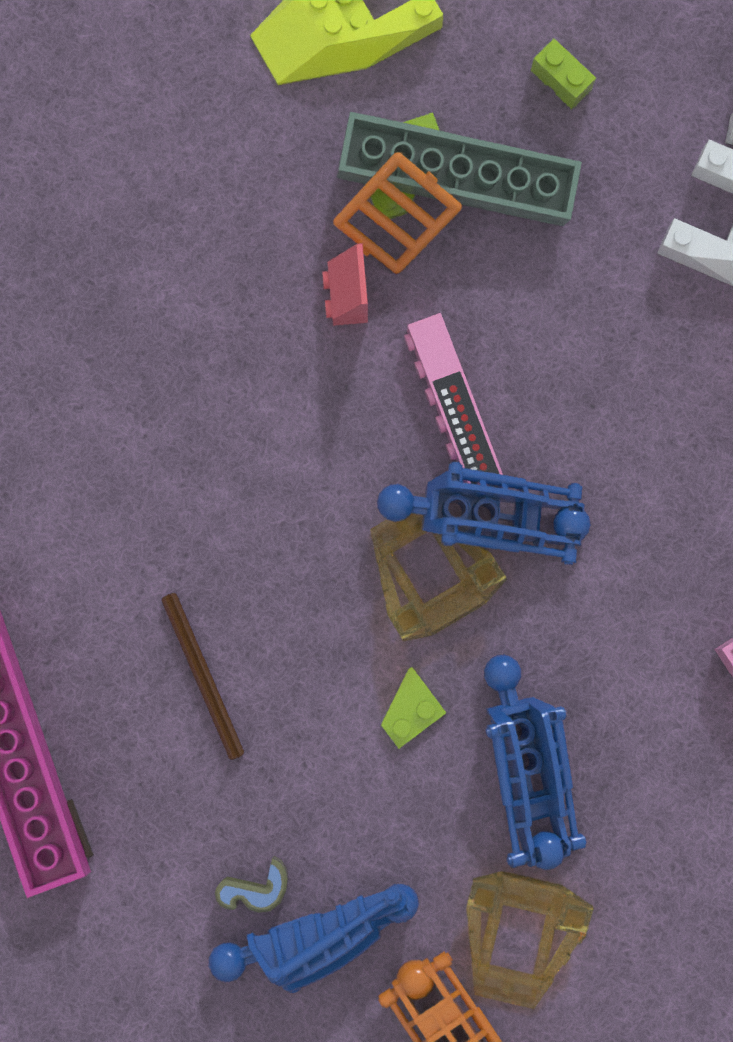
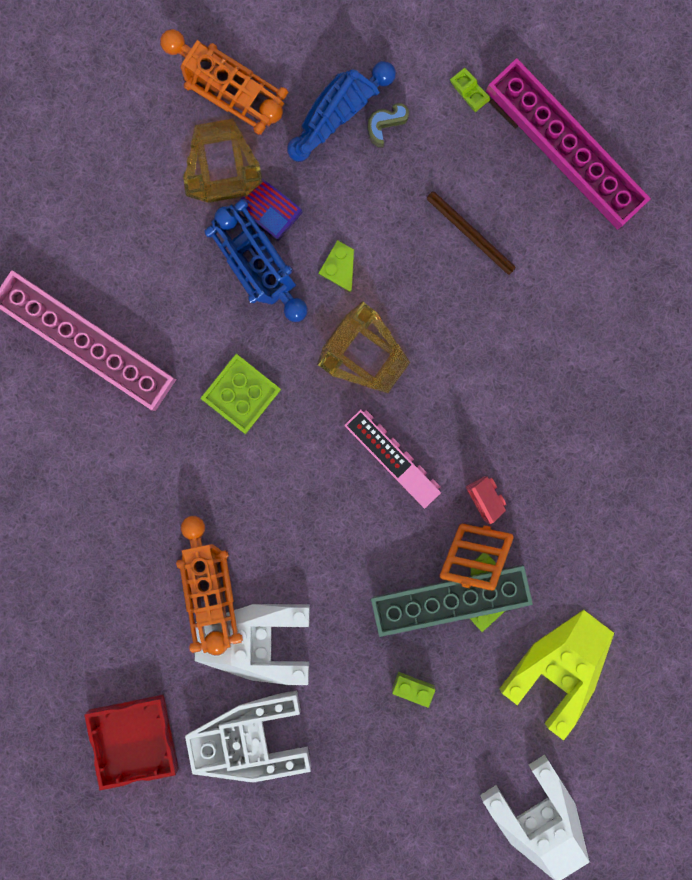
camera: 160 degrees right, 5 degrees up
blue piece [377,462,591,565] -> none
none -> lime plate [200,354,281,434]
none -> slope [235,177,303,242]
none -> lime slope [450,68,490,112]

